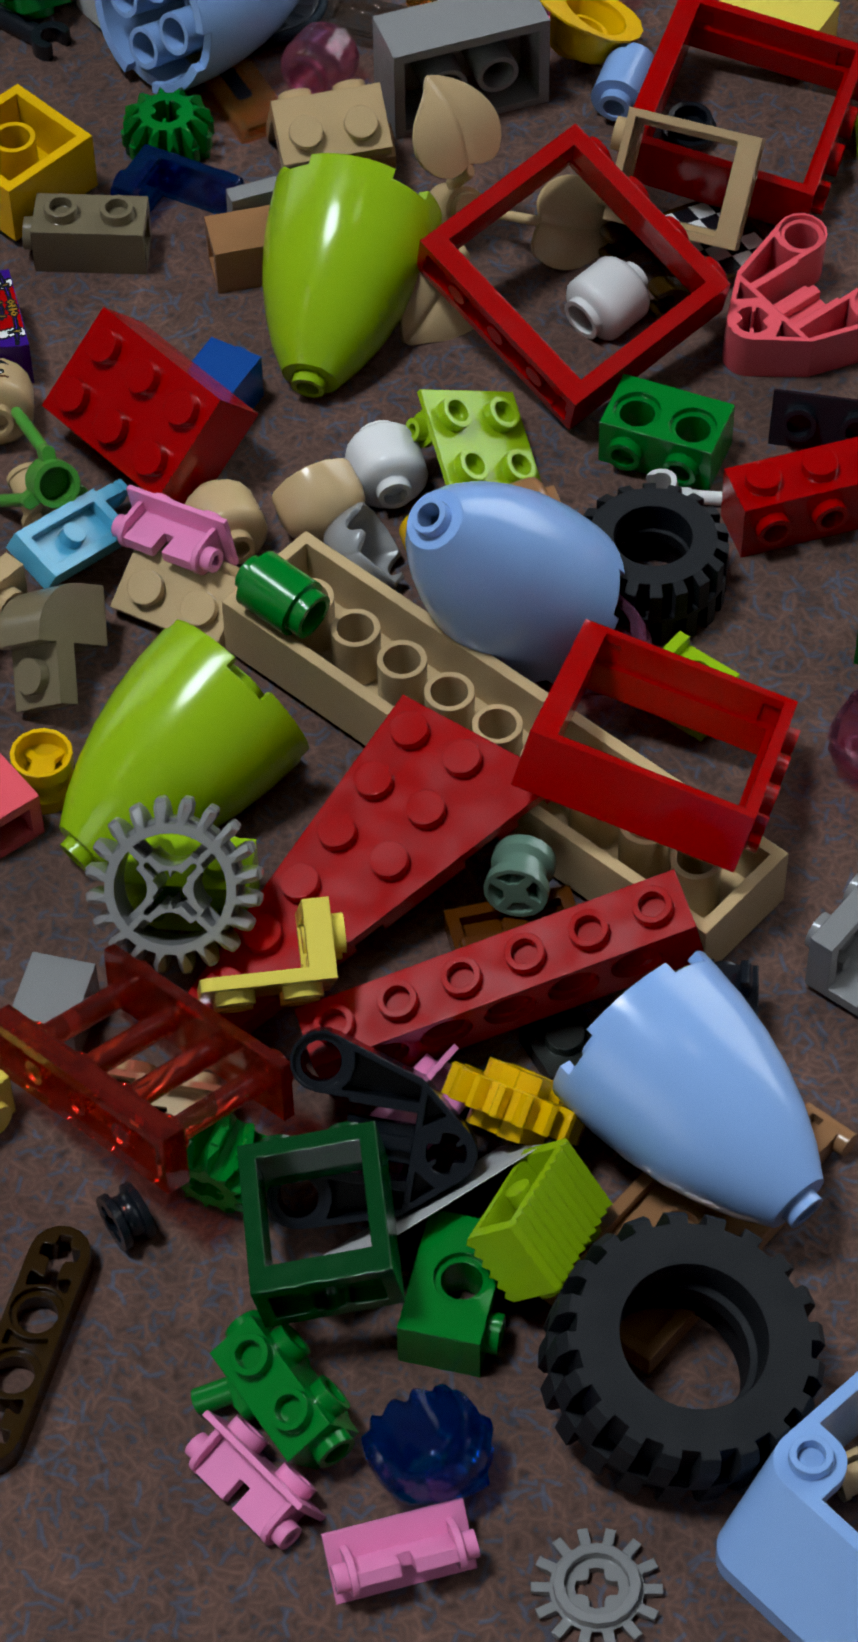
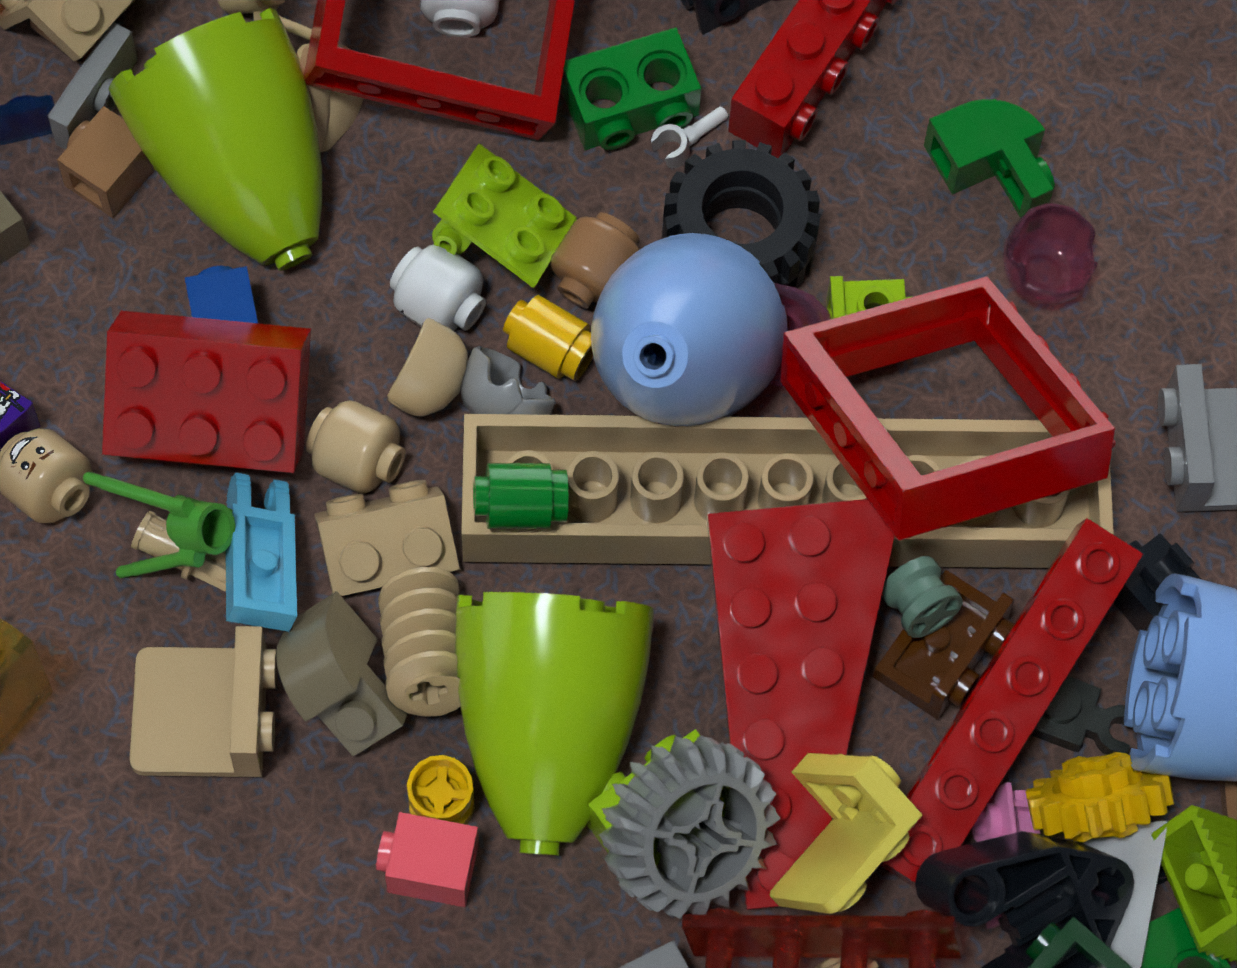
camera: 45 degrees left, 15 degrees up
bright pink hinge [111,484,239,575] -> none
none -> tan piece [378,567,460,717]

